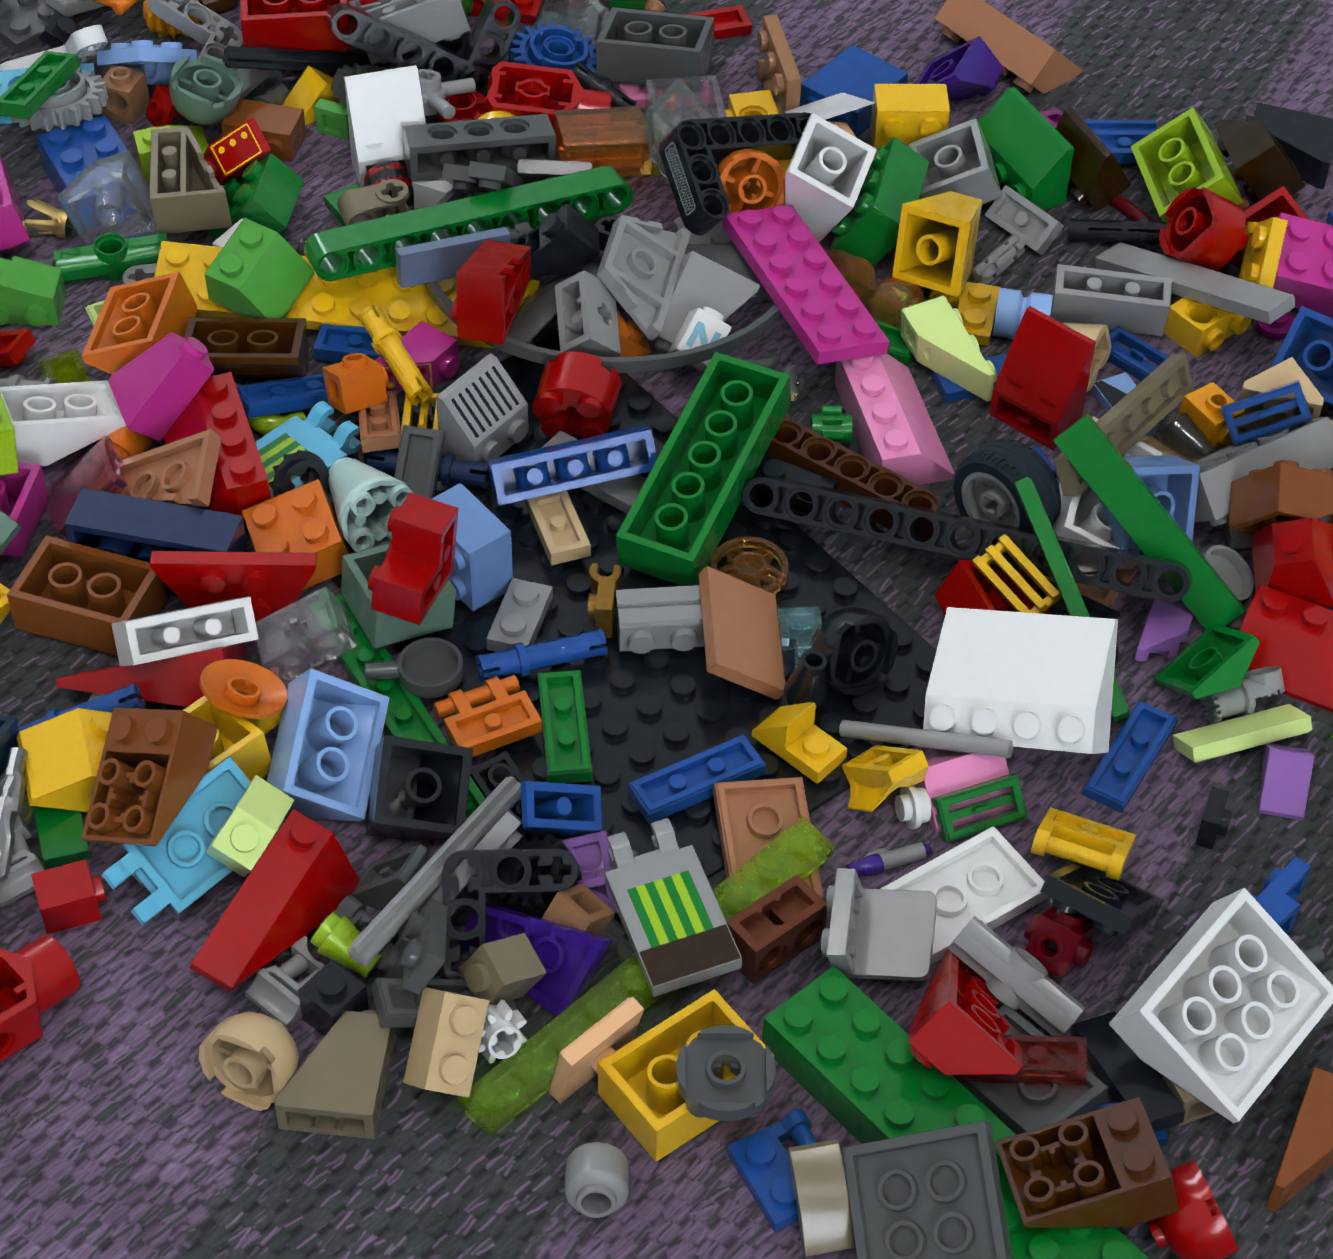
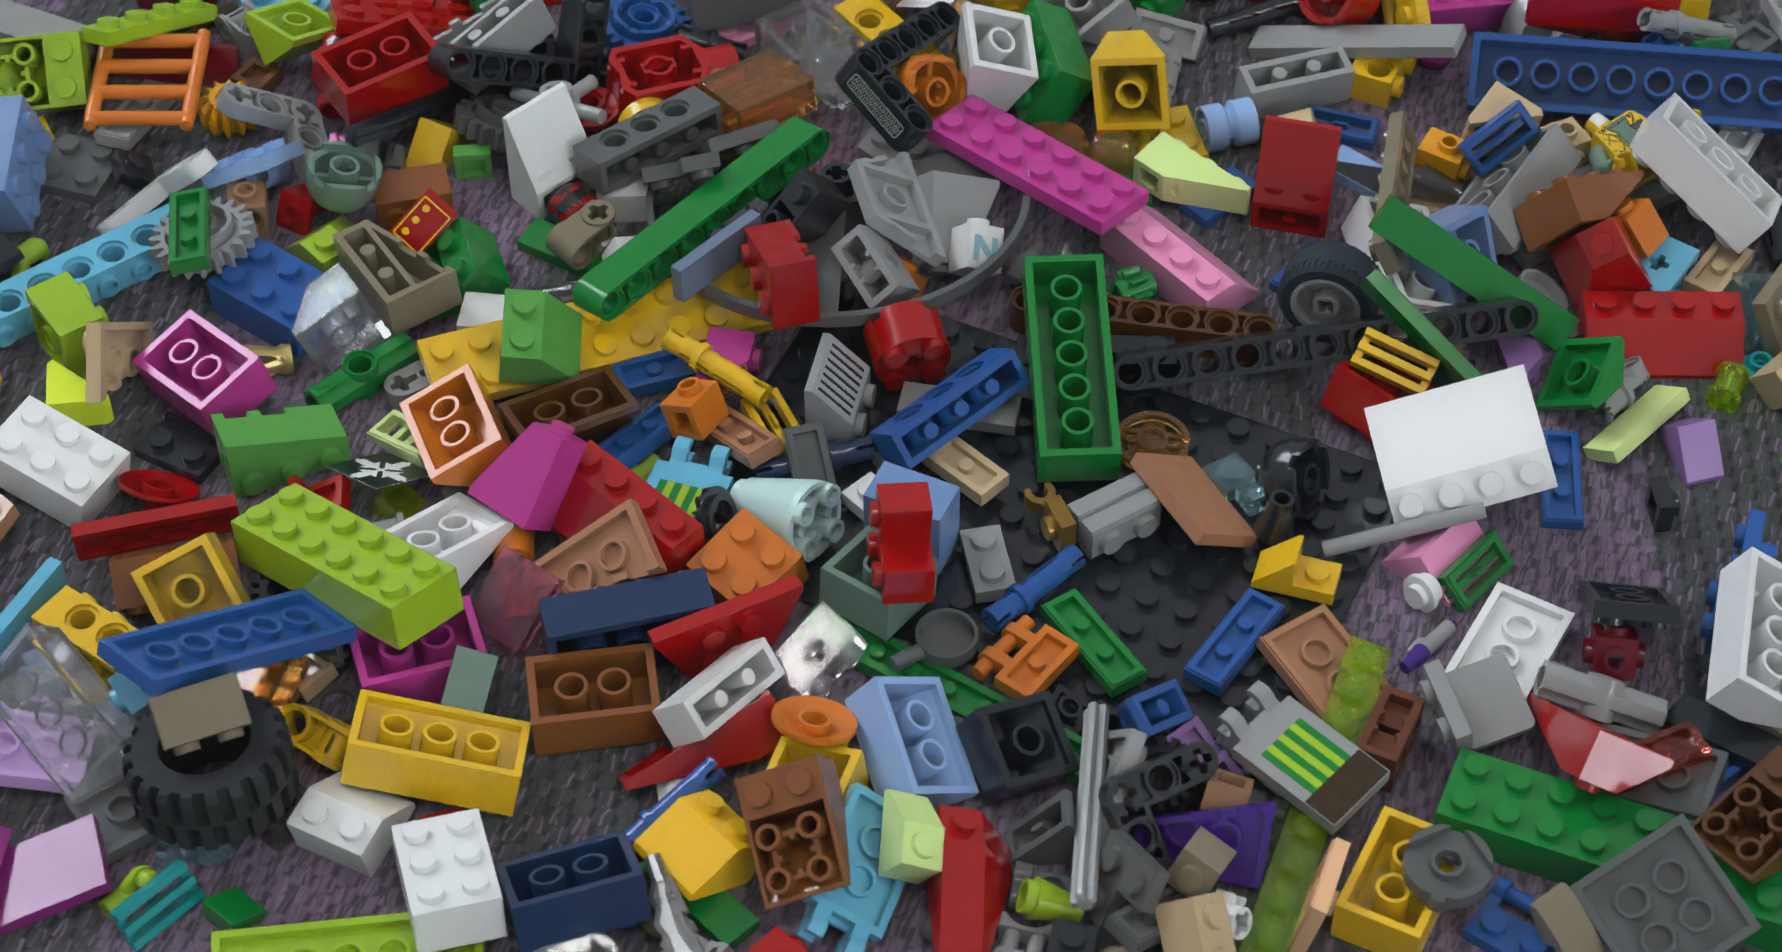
camera: 25 degrees left, 0 degrees up
yellow slope [842,745,929,812] -> none
yellow plate [1031,807,1136,881] -> none
none -> black sticker [326,452,429,489]

